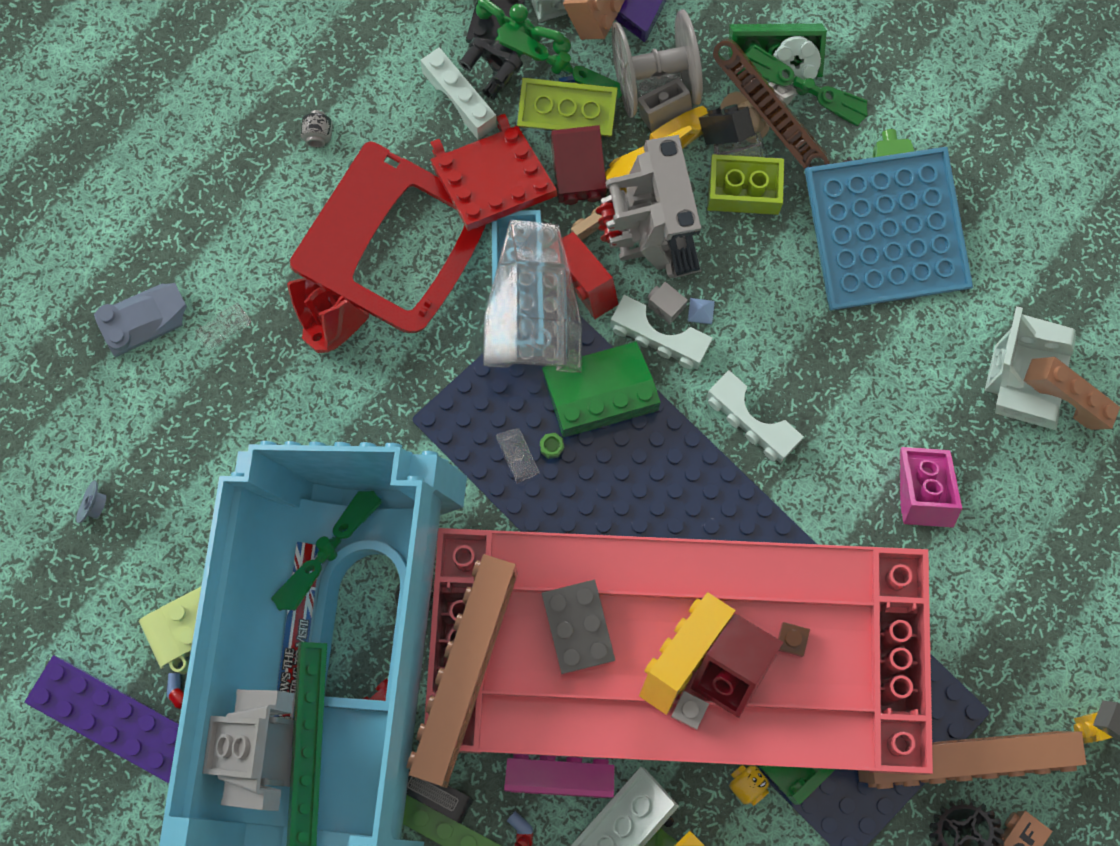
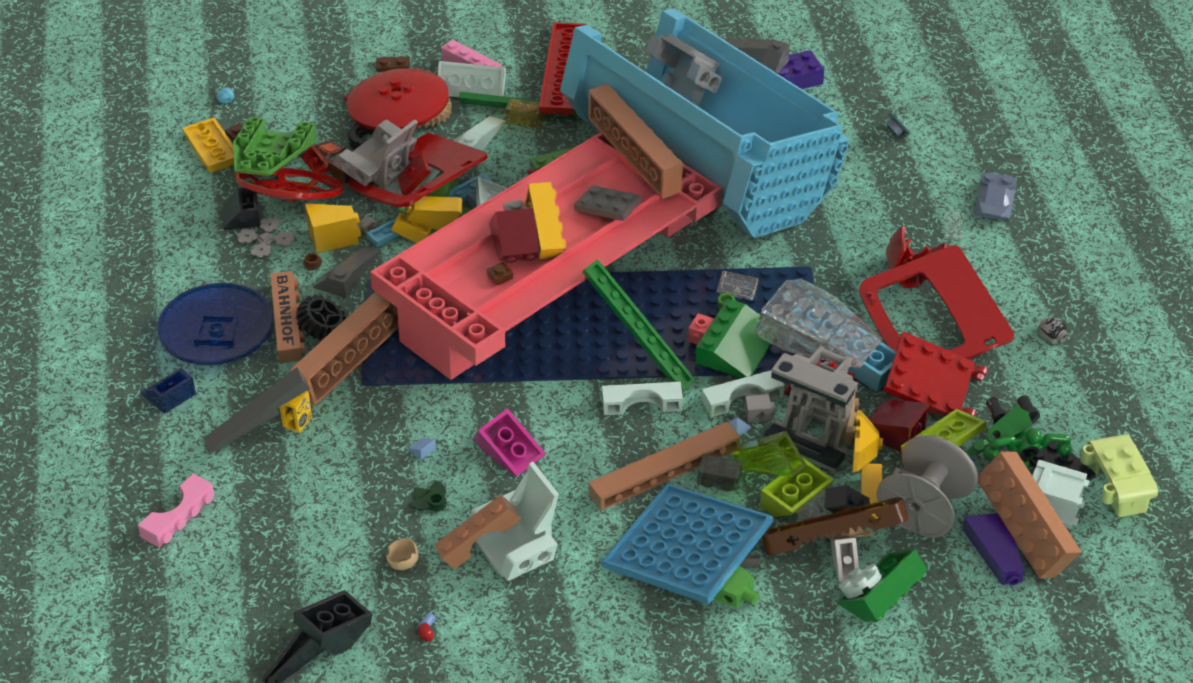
camera: 135 degrees right, 30 degrees down
light aqua arch [420,47,497,140] -> none
green piece [743,45,868,126] -> none
none -> light blue slope [408,437,436,460]
none -> dark green plate [410,481,447,511]
none -> green plate [582,259,696,391]
none -> nougat brick [589,422,740,511]
none -> coral brick [688,313,714,345]
none -> clear smoke brick [698,454,743,491]
none -> dark grey wedge [726,38,790,74]
none -> clear neon green slope [732,431,807,477]

